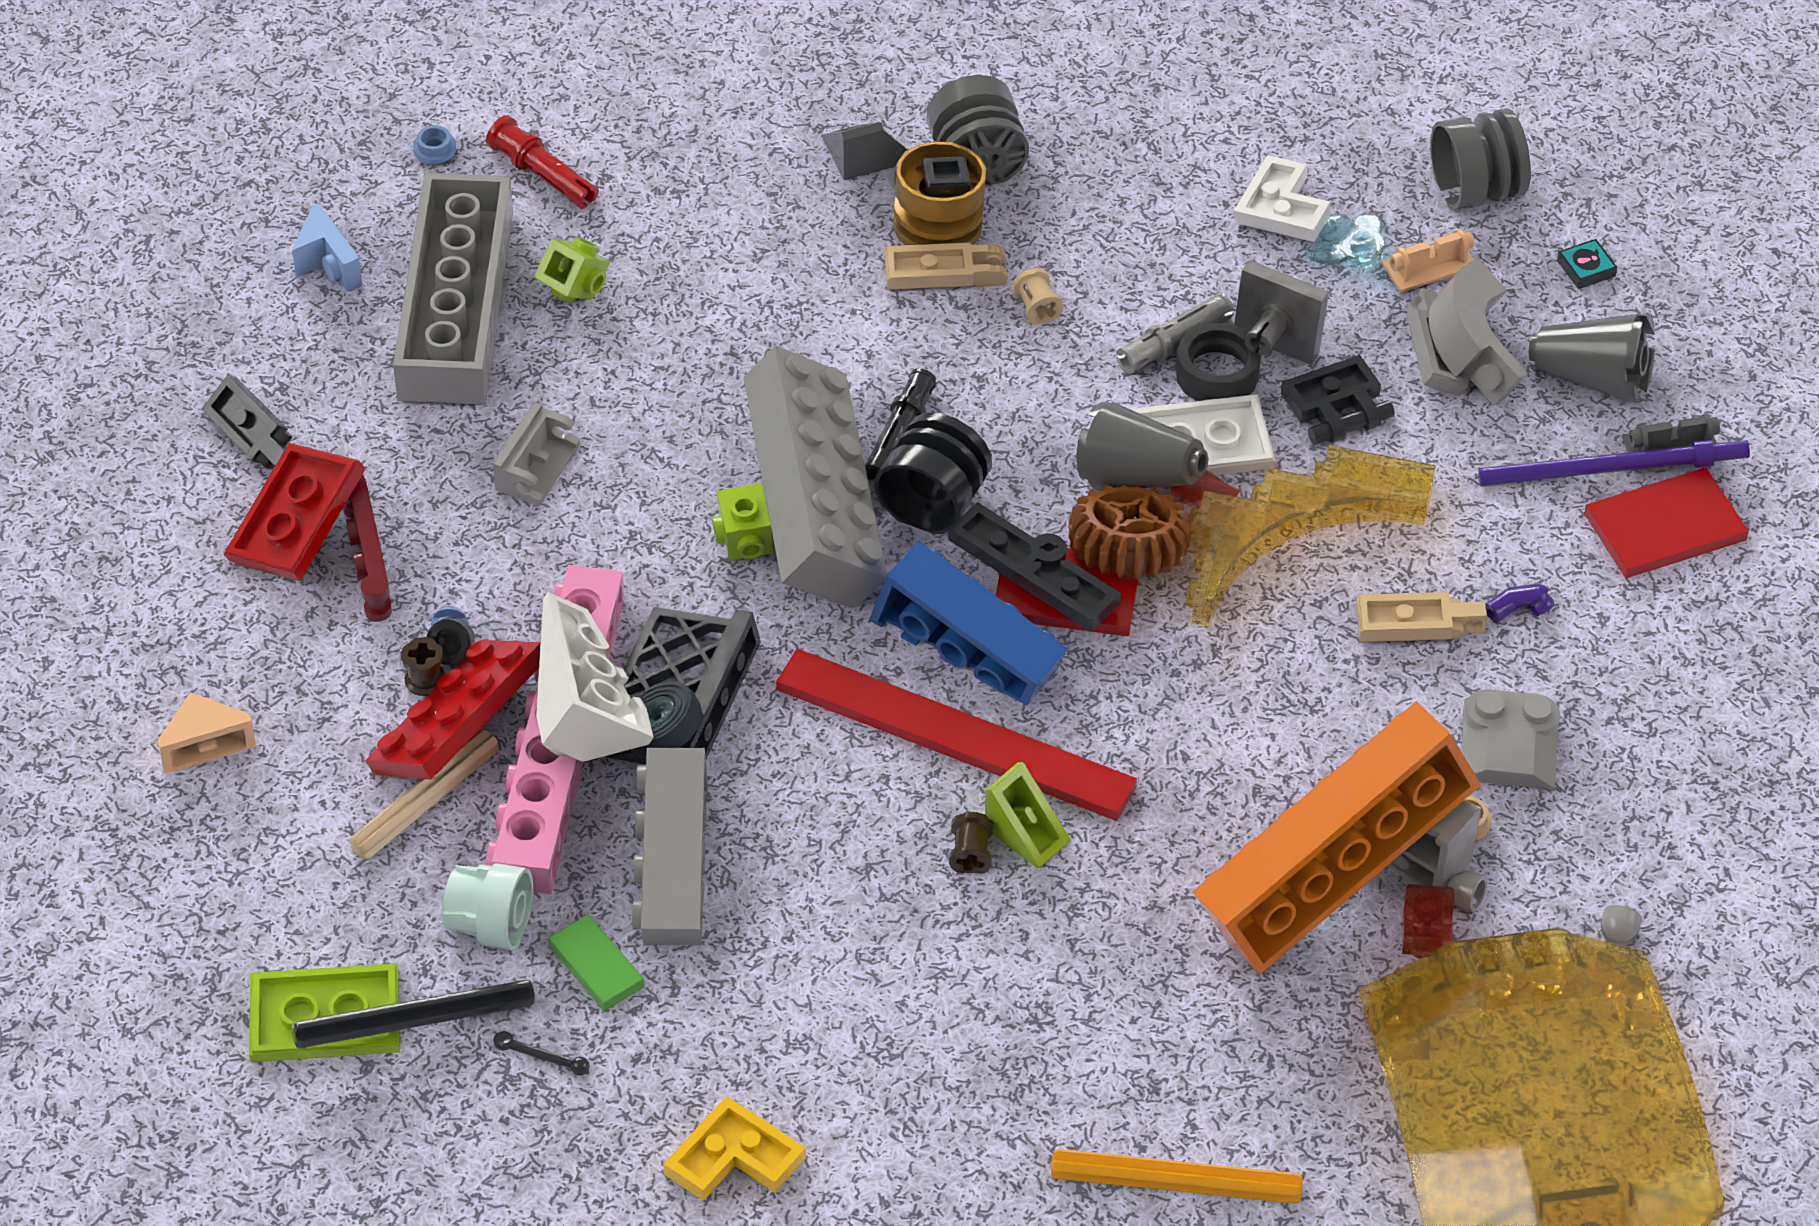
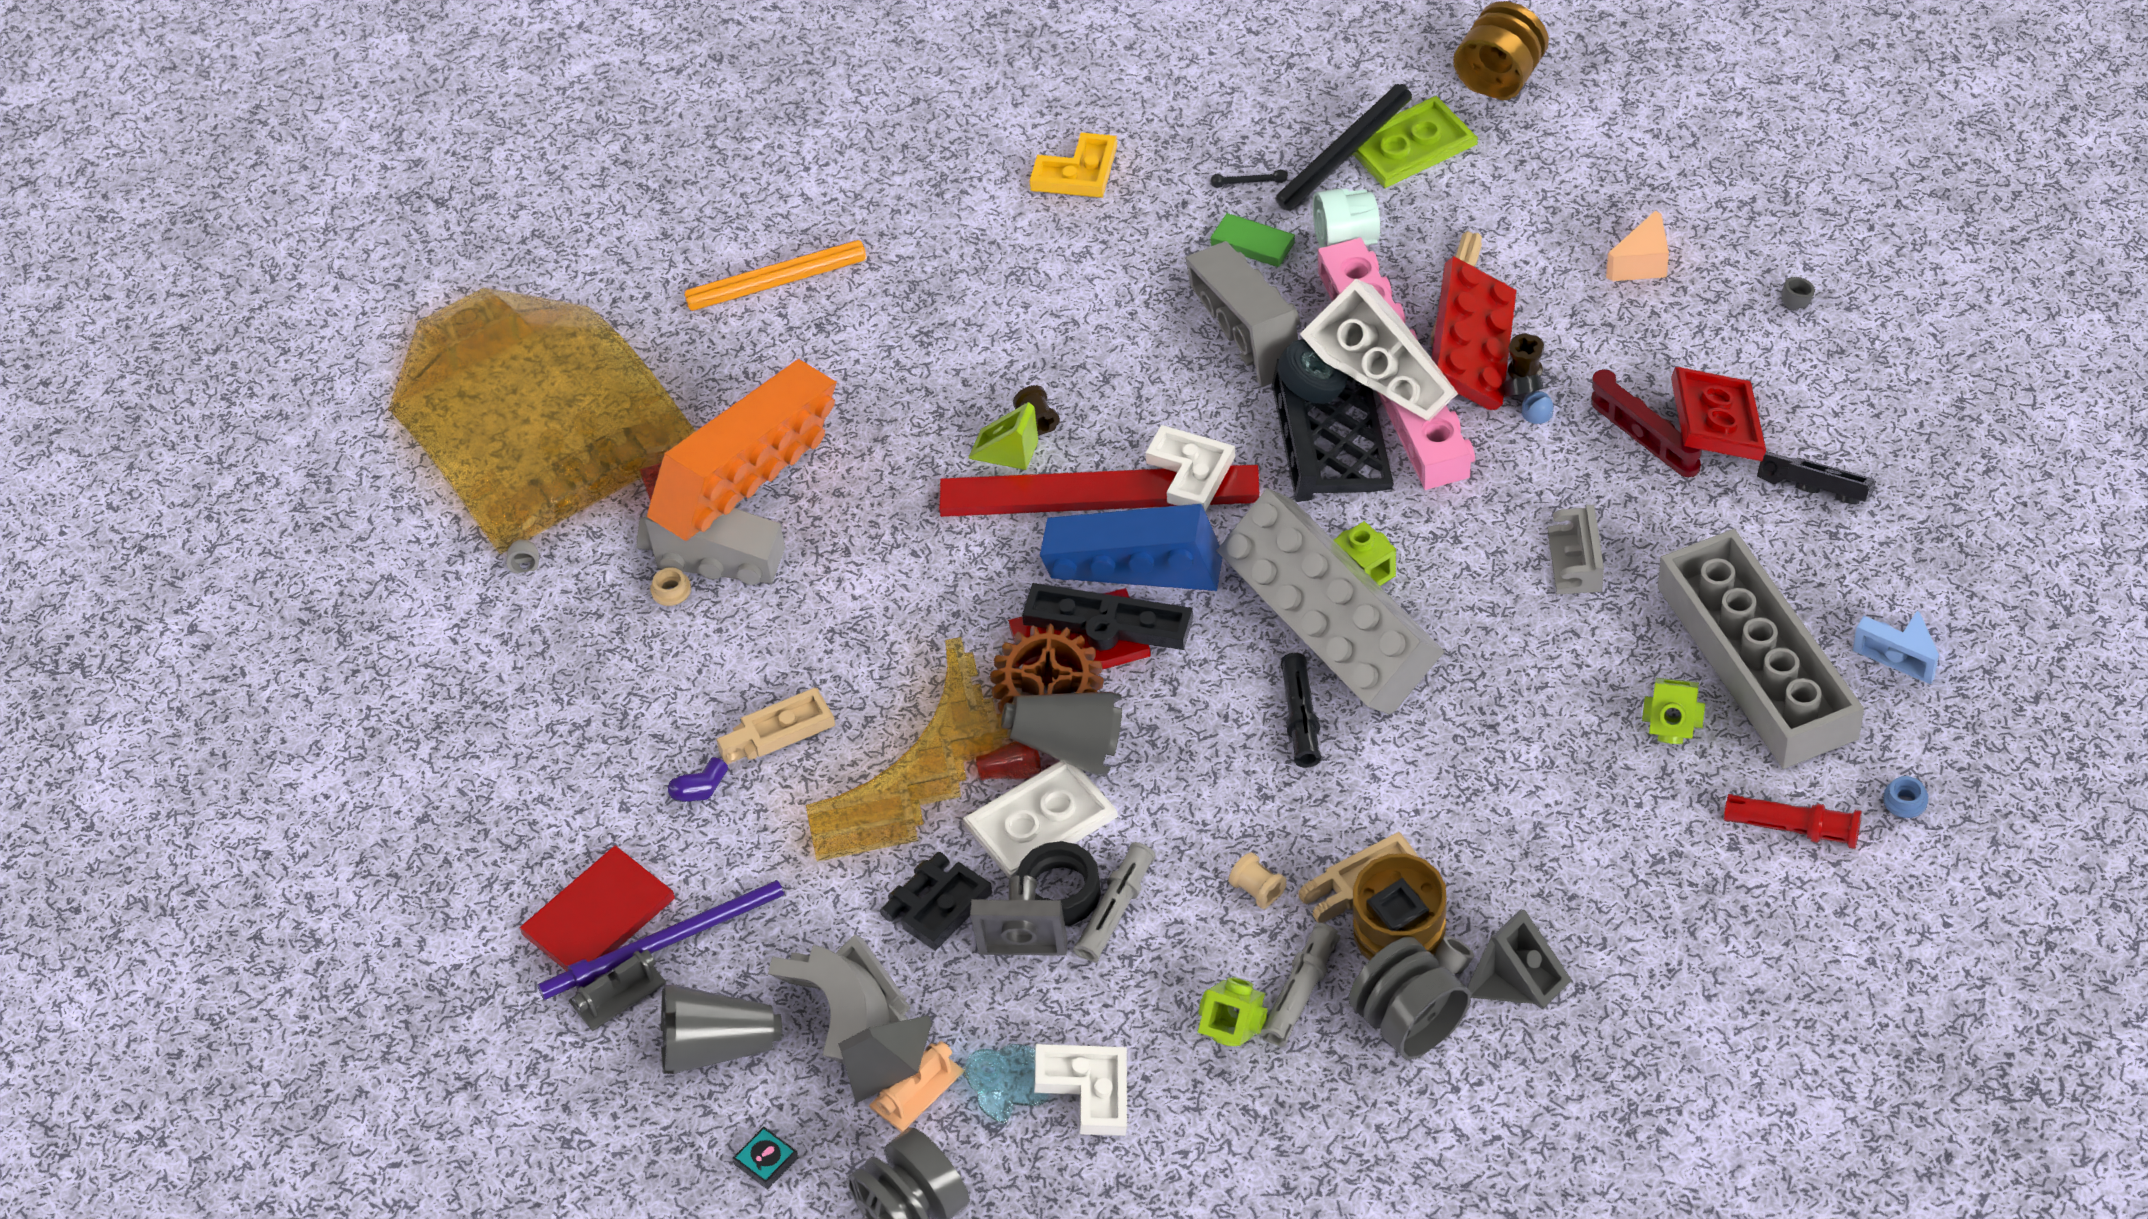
camera: 160 degrees right, 0 degrees up
black wheel [874,413,992,534] -> none
light grey slope [1461,689,1560,791] -> none
none -> dark grey slope [838,1015,932,1103]
none -> white plate [1146,425,1236,512]
none -> lime brick [1197,977,1267,1046]
none -> light grey pin [1260,923,1341,1047]
none -> pearl gold wheel [1453,1,1549,100]
none -> dark grey hinge [1781,277,1815,311]

